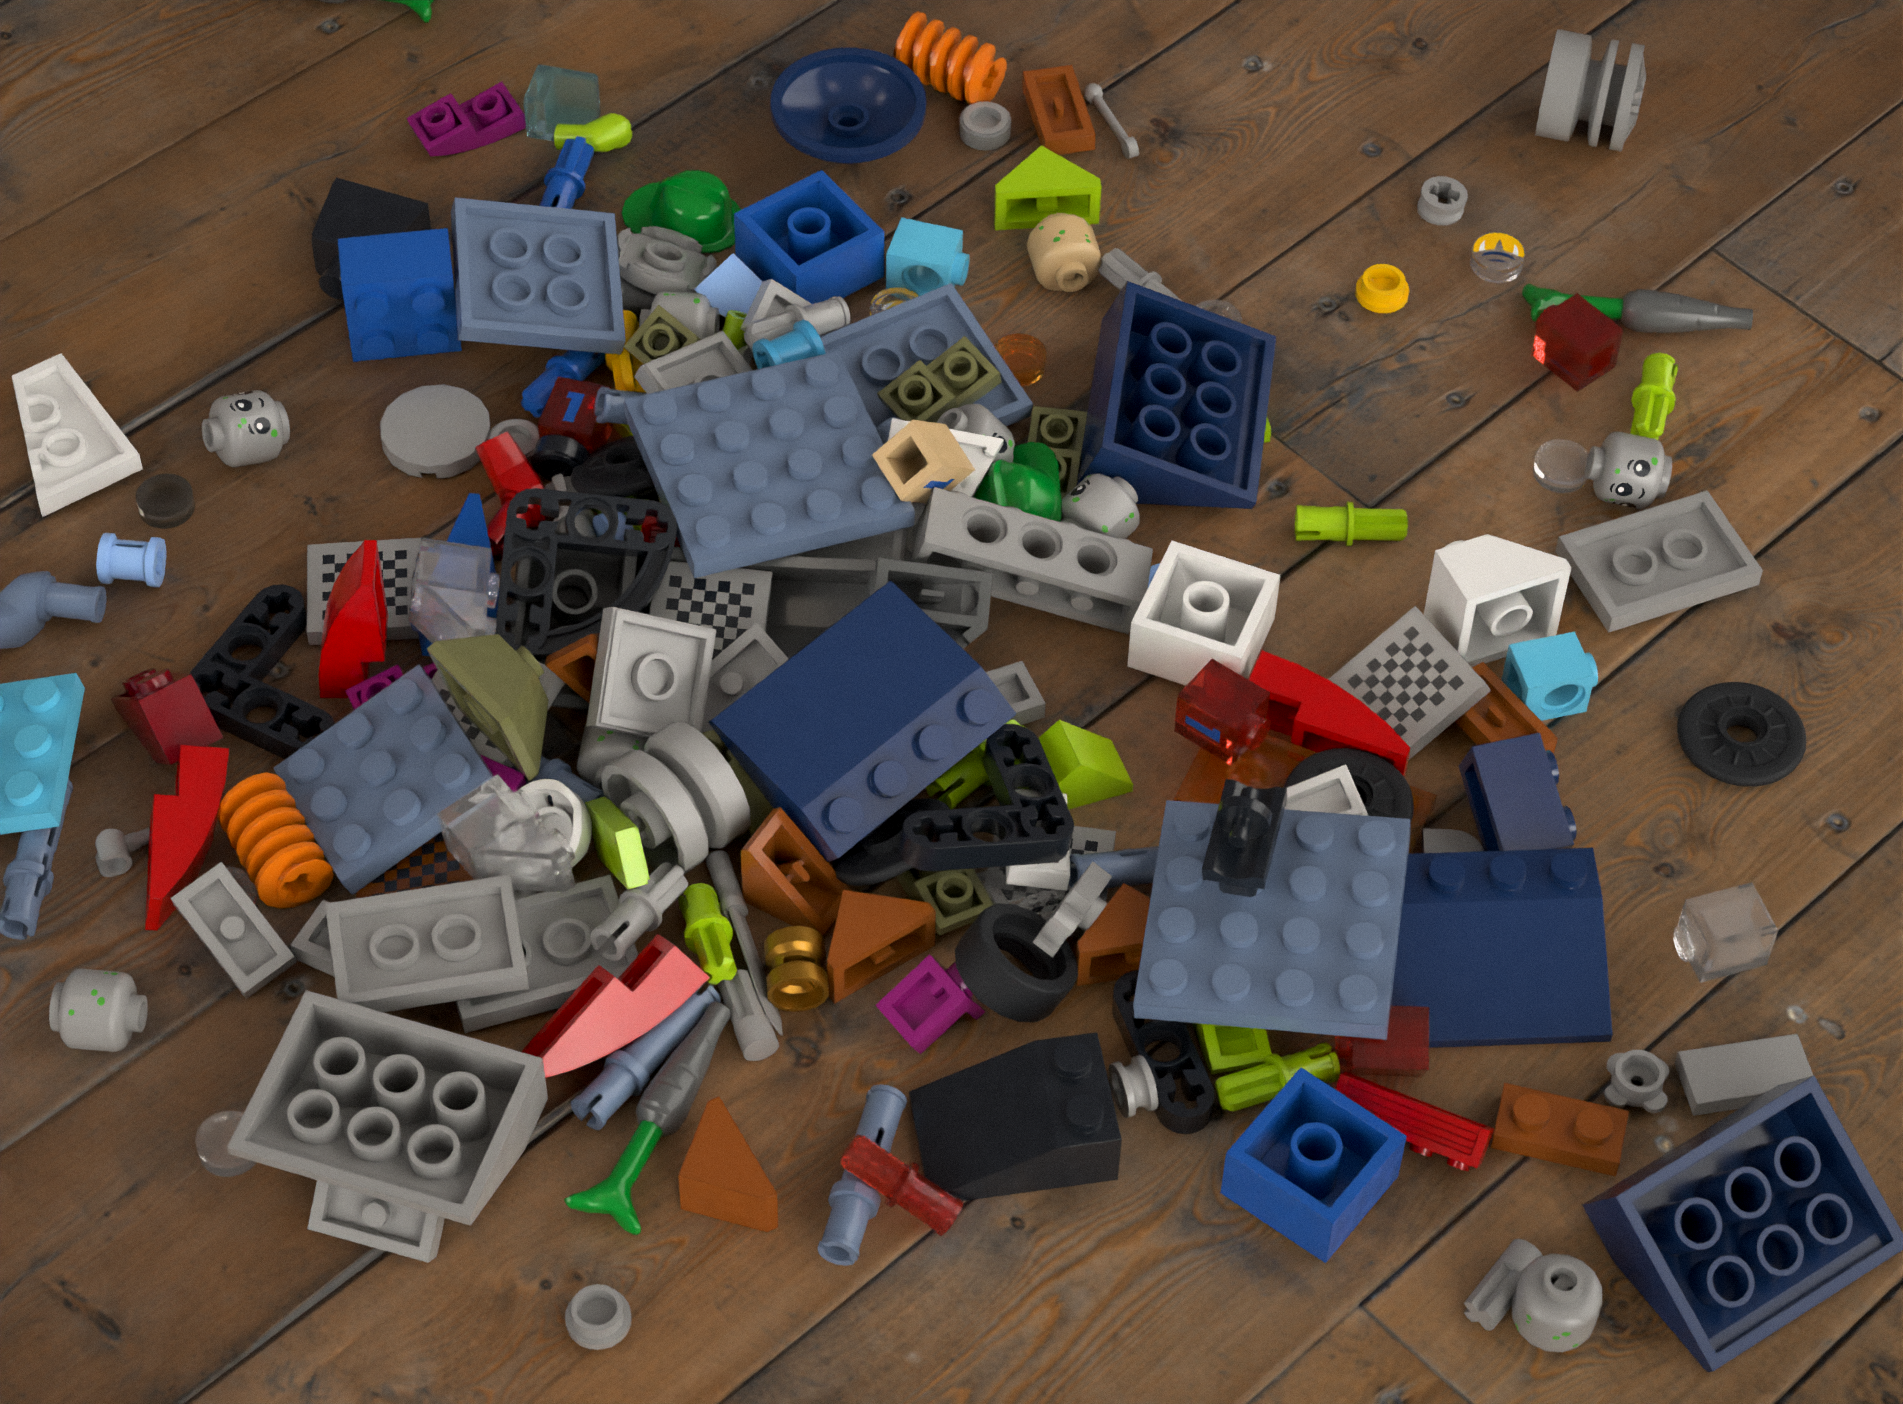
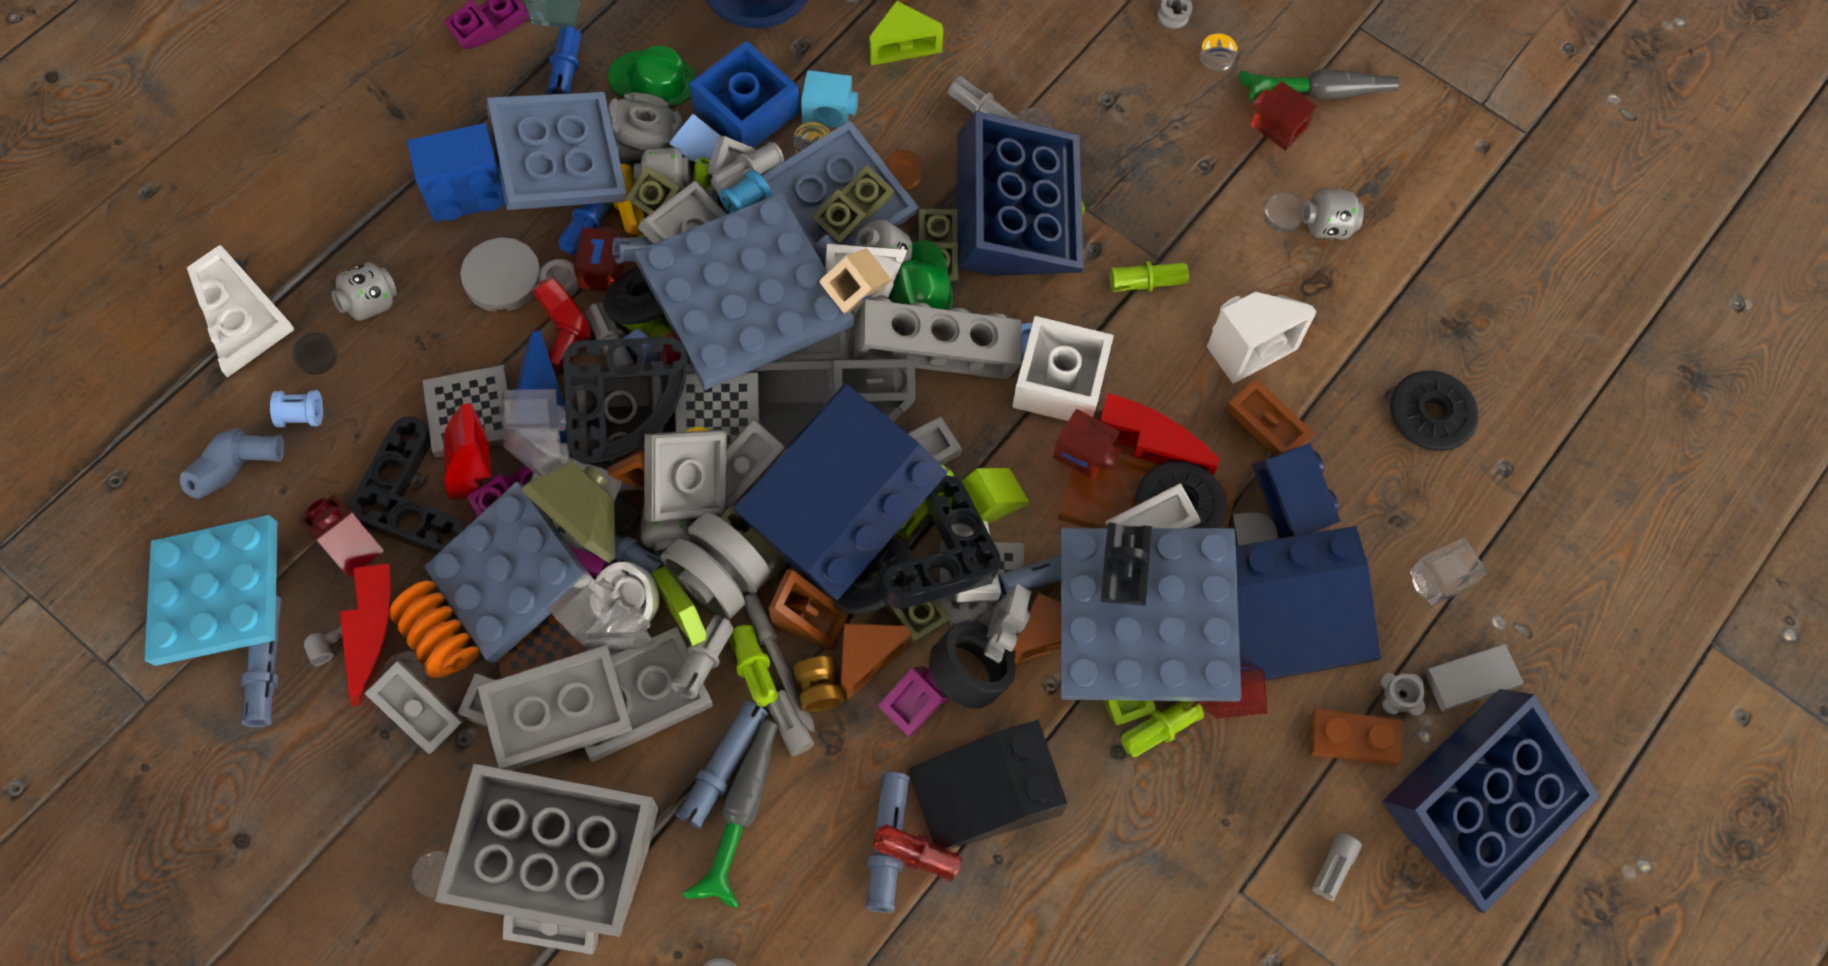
camera: 10 degrees left, 15 degrees up
light grey head [49,968,148,1052] -> none
black torso [311,177,431,299] -> none
slope [521,934,710,1078] -> none
black tile [531,435,590,481] -> none
lime arm [554,113,632,152] -> none
dark orange slope [678,1096,778,1232] -> none
tan head [1027,213,1102,292] -> none
light grey head [1060,474,1140,539] -> none
light grey bush [1108,1055,1158,1118] -> none
black beam [1112,970,1215,1134] -> none
blue brick [1220,1067,1407,1263] -> none
light grey tile [1328,606,1491,760] -> none
red piece [1335,1072,1495,1172] -> none
yellow plate [1355,264,1409,313] -> none
medium azure brick [1501,632,1598,721] -> none
light grey head [1512,1253,1602,1352] -> none
light grey plate [1555,490,1763,633] -> none
lime axle [1630,353,1678,440] -> none

